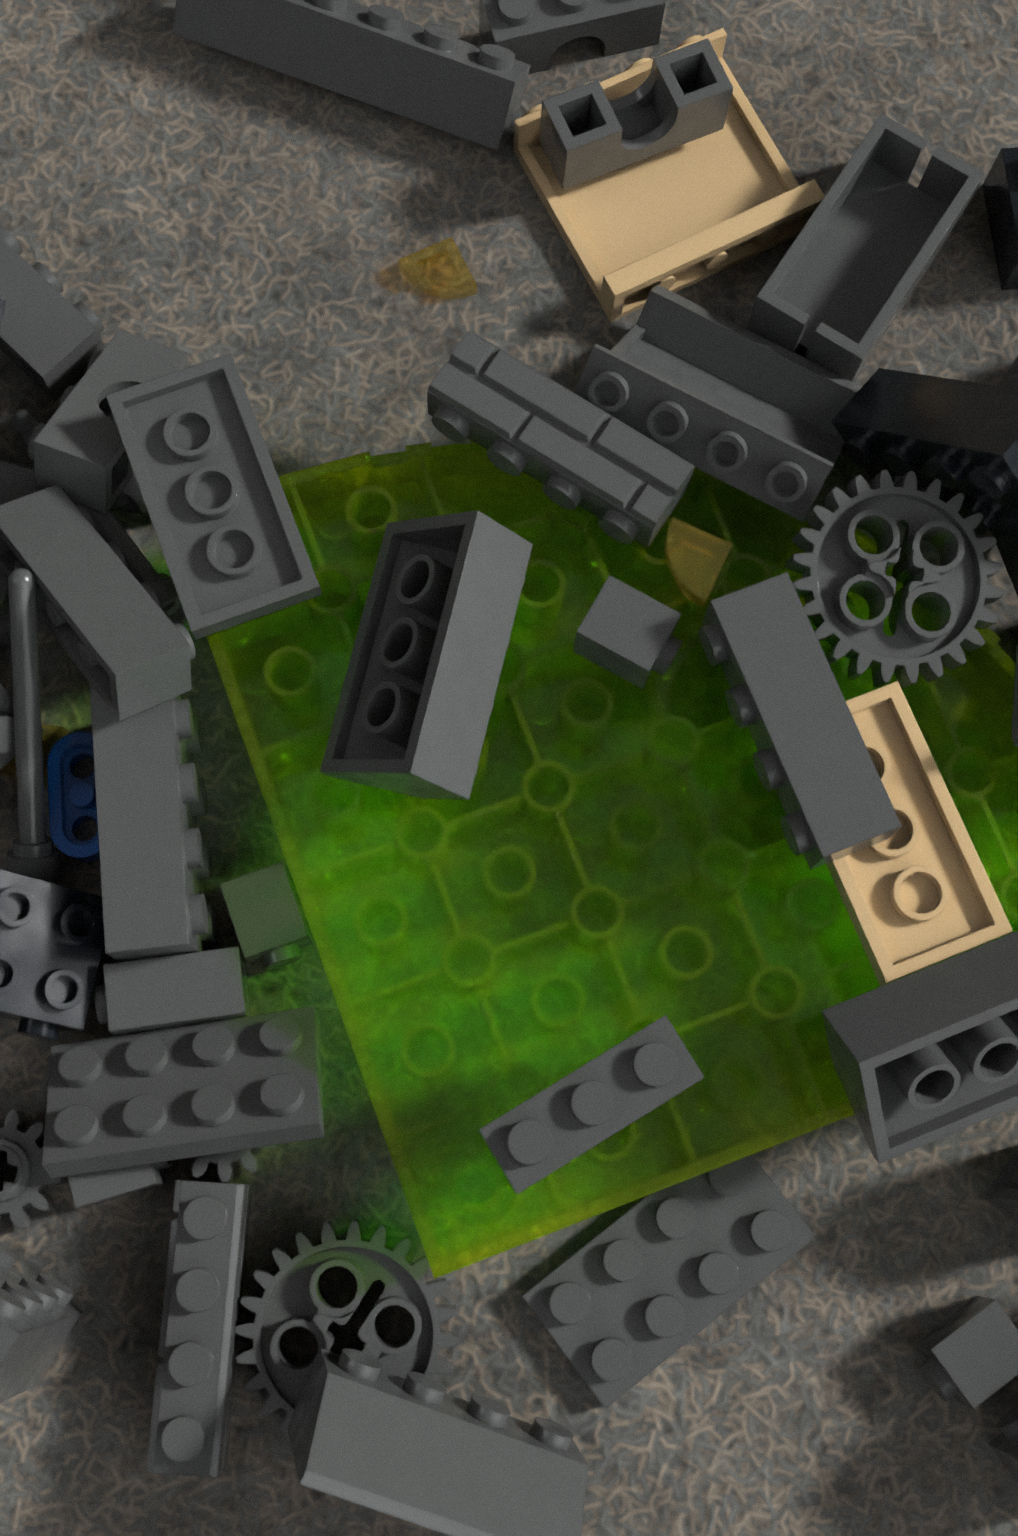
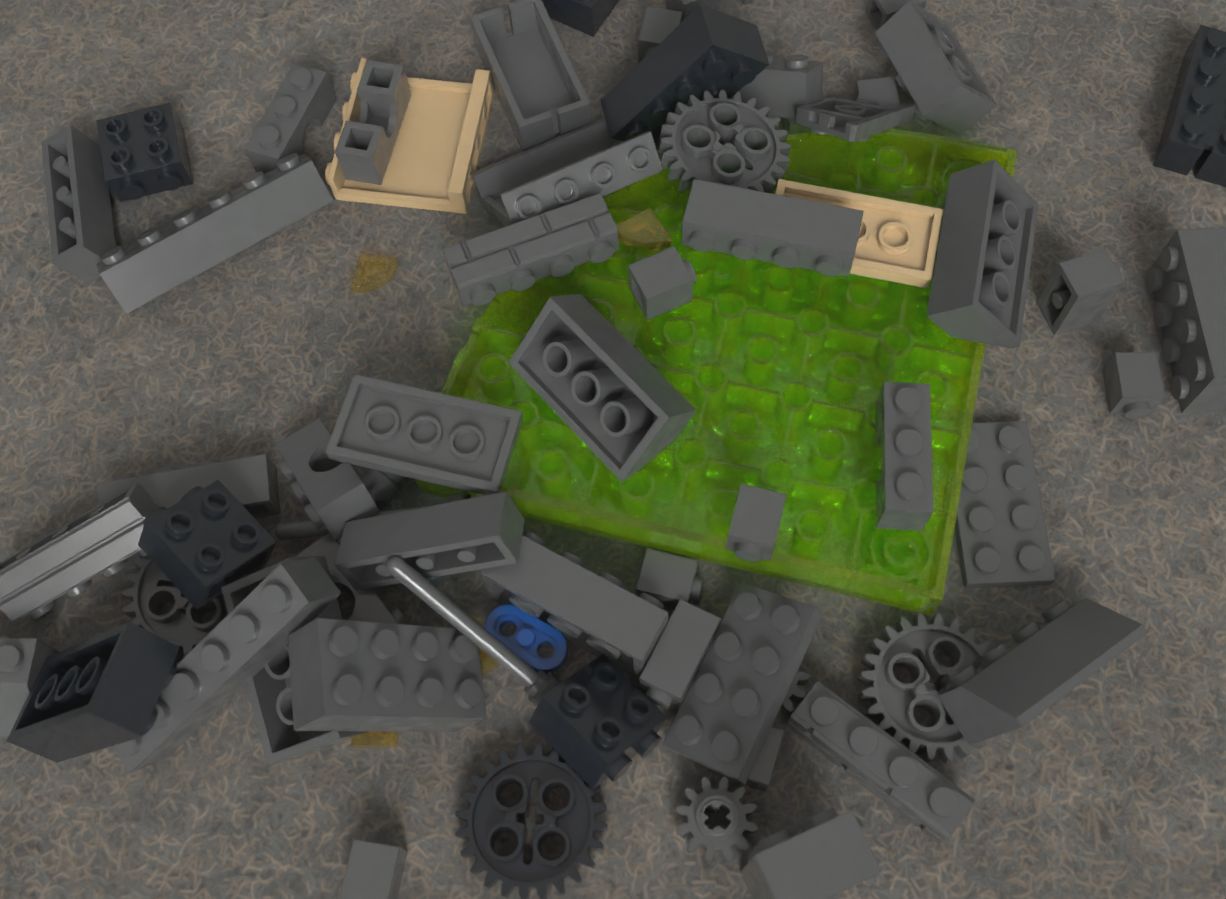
camera: 45 degrees left, 10 degrees down
none -> dark grey brick [726,483,787,562]

